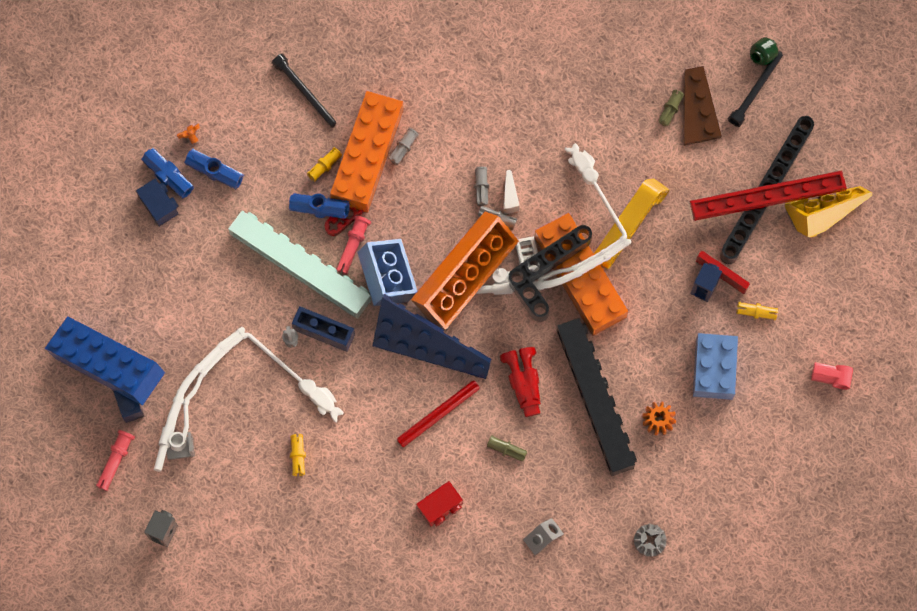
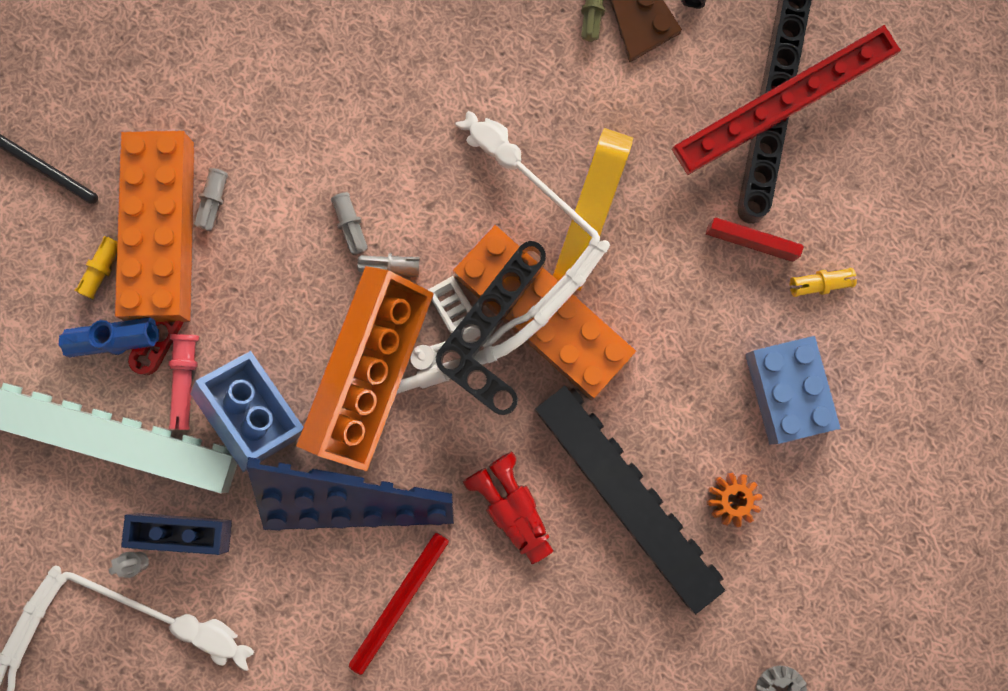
camera: 20 degrees left, 10 degrees up
olive axle [487,435,527,461] -> none
white slope [503,170,519,214] -> none
dark blue brick [690,263,722,302] -> none
yellow wedge [785,186,872,238] -> none
coral piece [811,362,853,390] -> none

